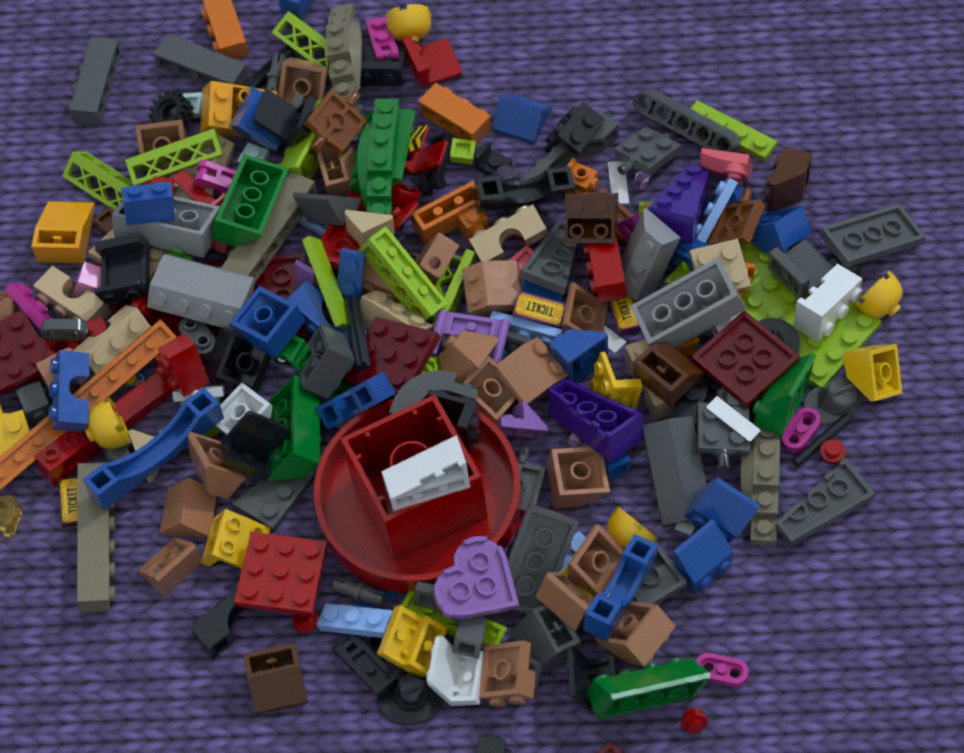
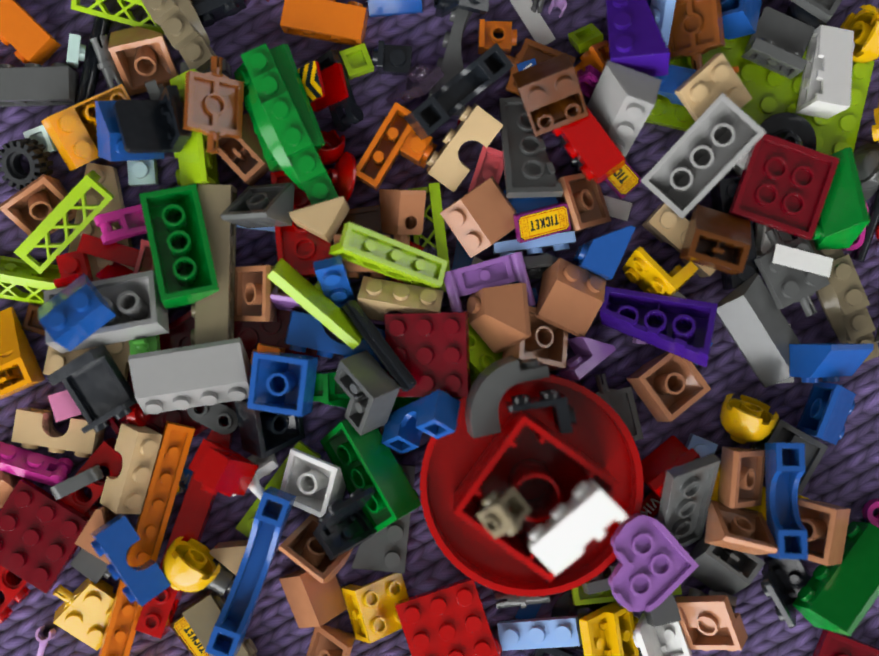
camera: 30 degrees left, 30 degrees up
none -> light aqua plate [66,33,86,68]
none -> nougat slope [234,265,277,322]
none -> dark tan brick [476,486,532,538]

